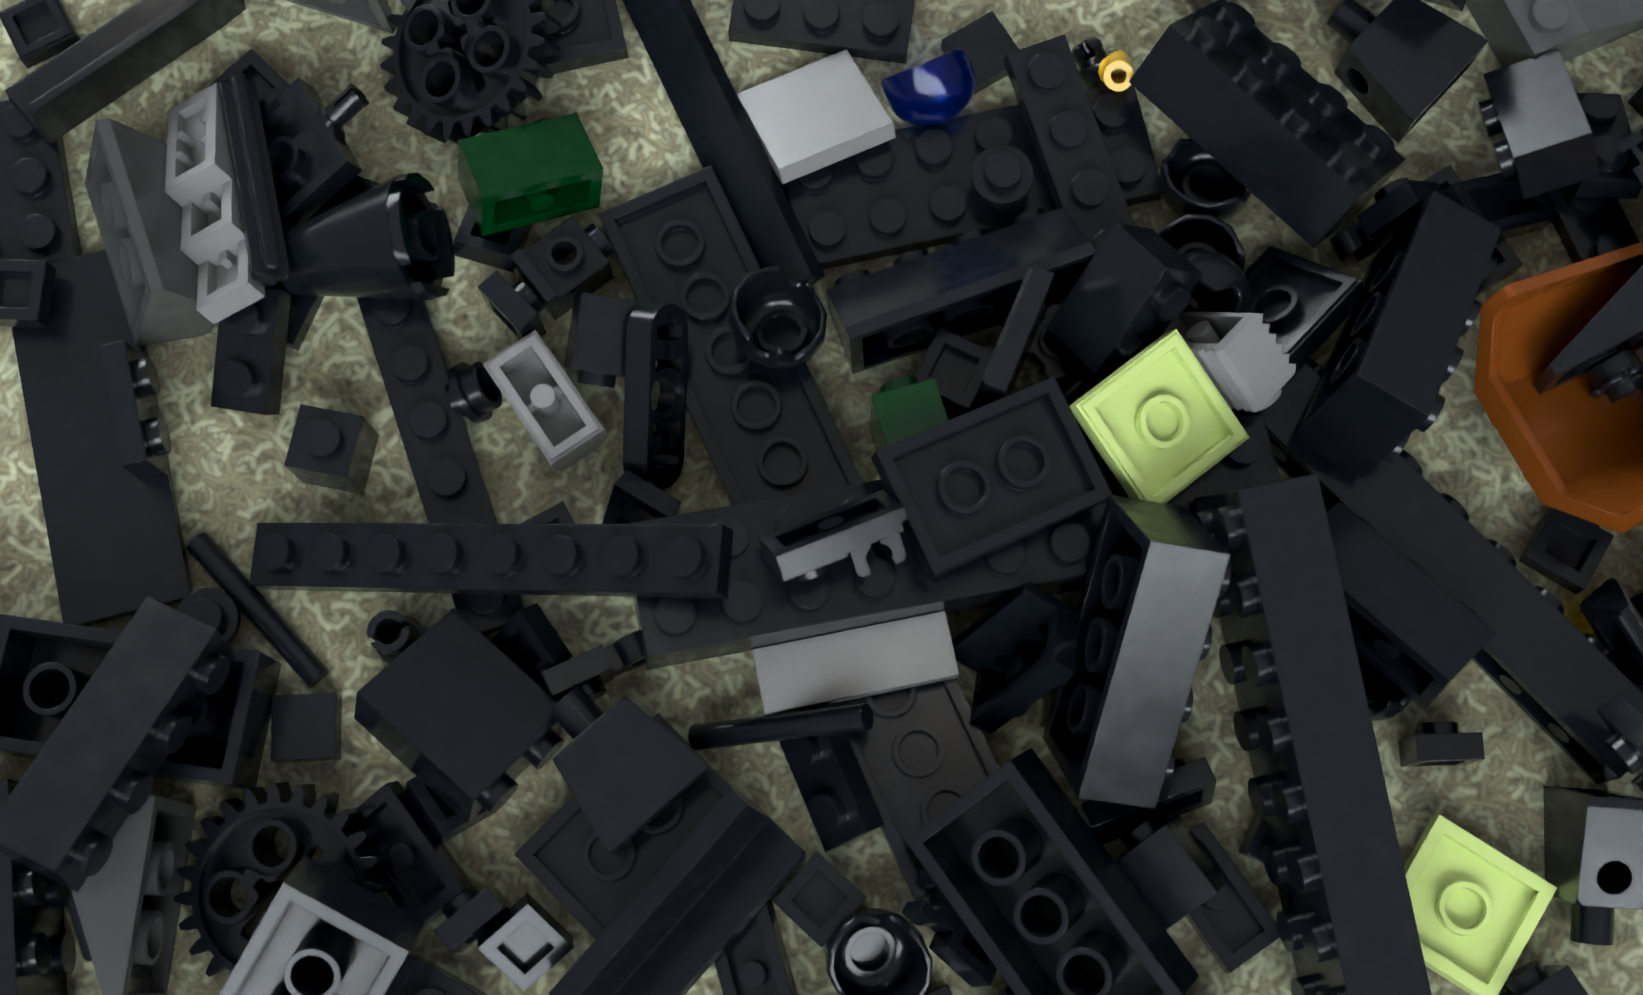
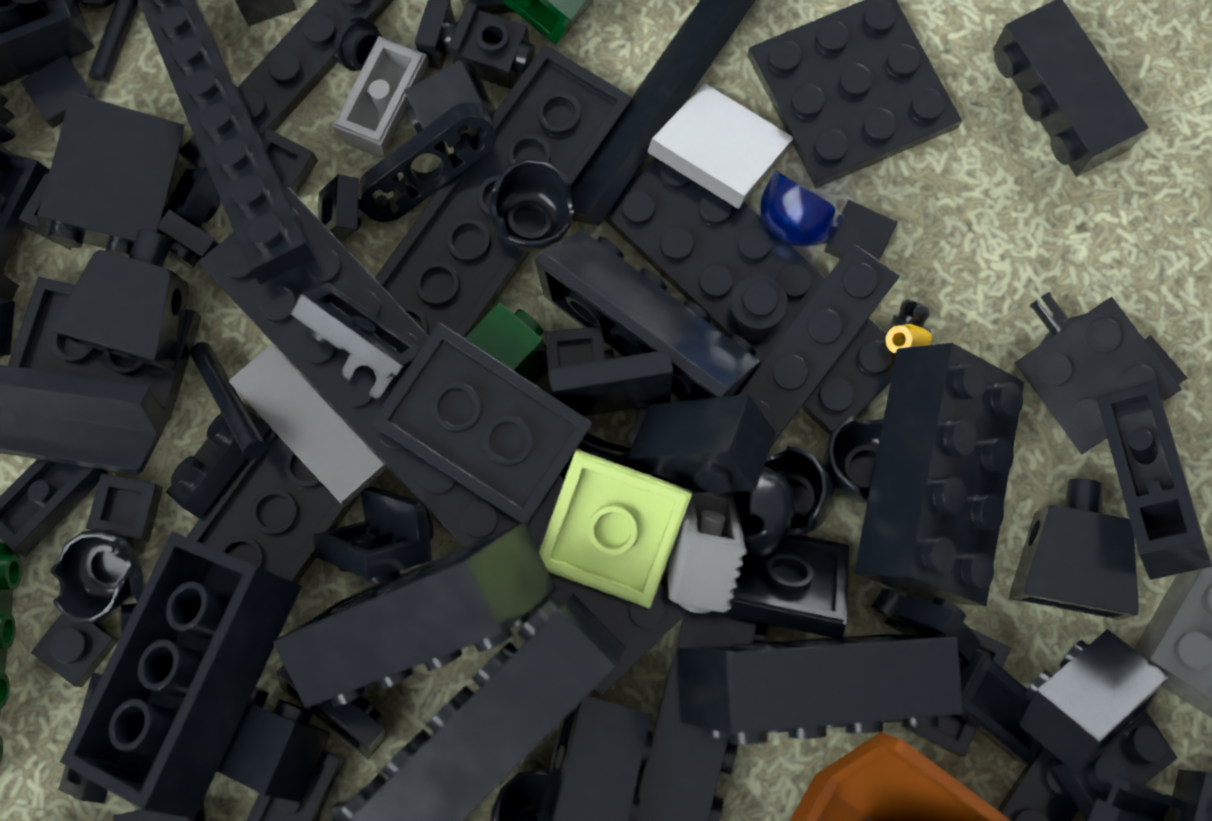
camera: 60 degrees right, 0 degrees up
black pin [367,610,426,664] -> none

